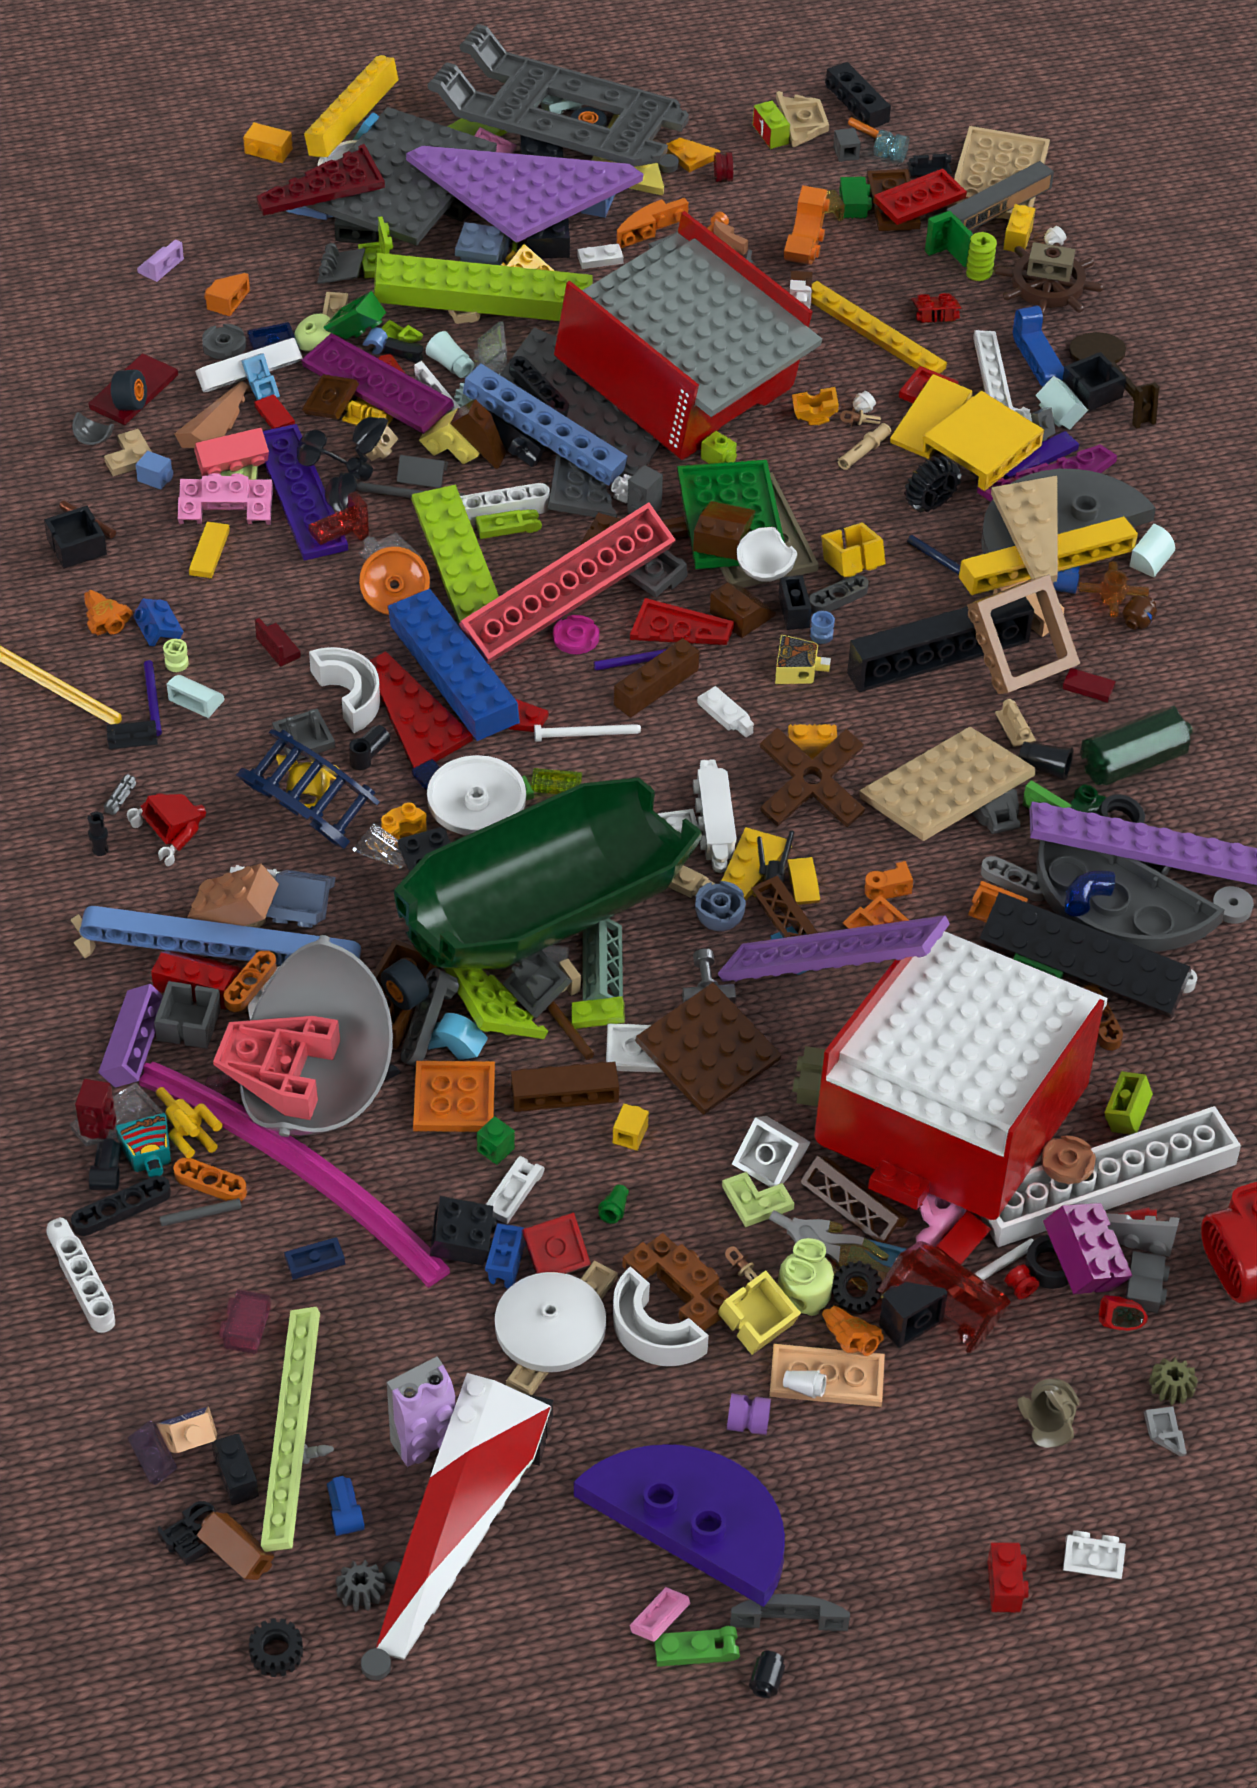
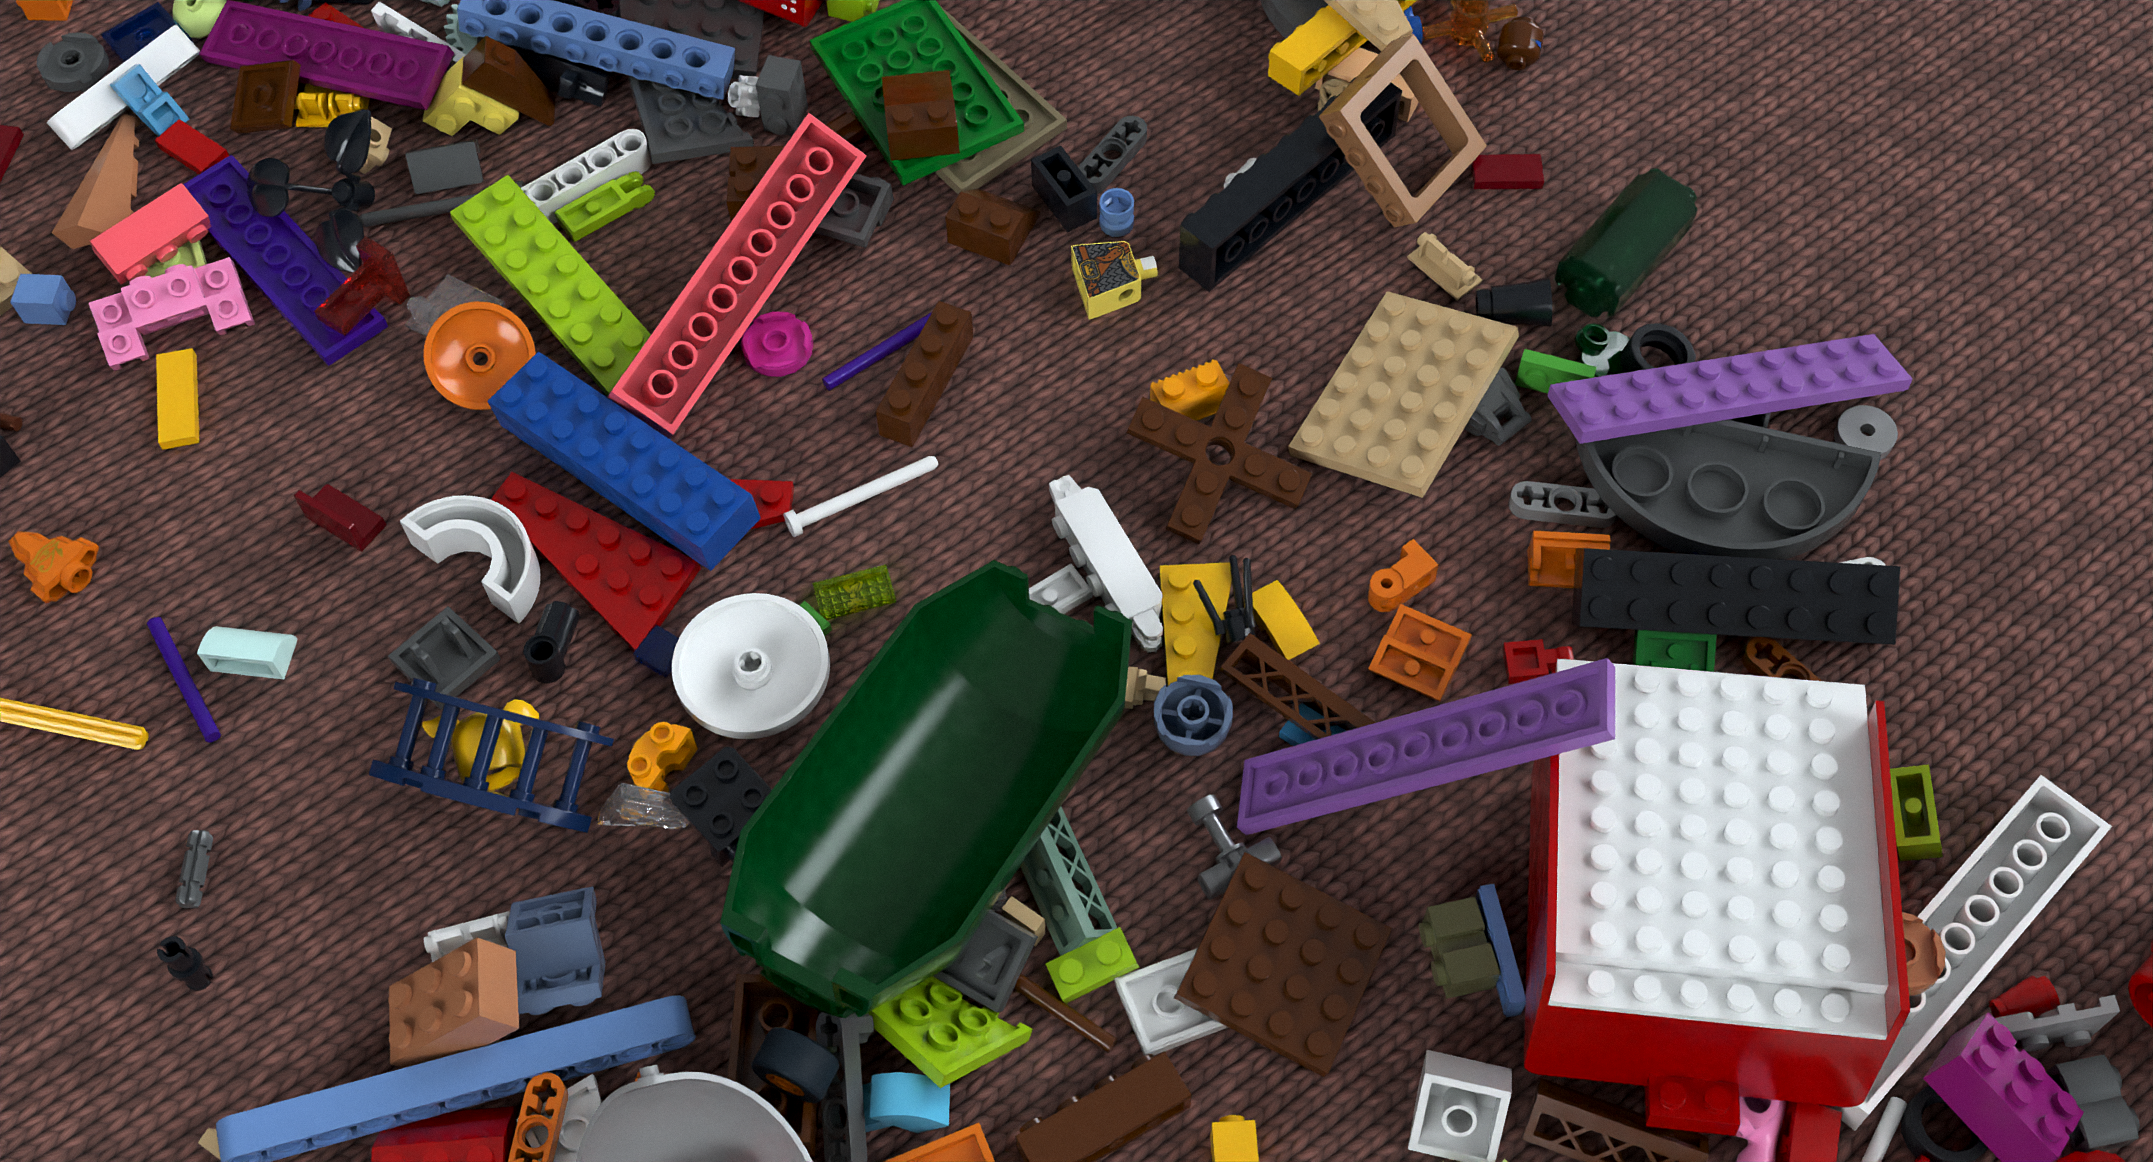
camera: 20 degrees left, 10 degrees up
black hinge [106,720,158,749] -> none
red torso [127,793,206,866] -> none
blue bracket [134,598,184,646] -> none
yellowish green wheel [163,639,189,672] -> none
red wing [630,598,734,645] -> none
white hinge [697,686,754,738] -> none
white cylinder [737,527,797,582] -> none
yellow piece [821,522,885,577] -> none
dark blue bar [907,535,961,575] -> none
clear blue cylinder [1064,871,1115,916] -> none

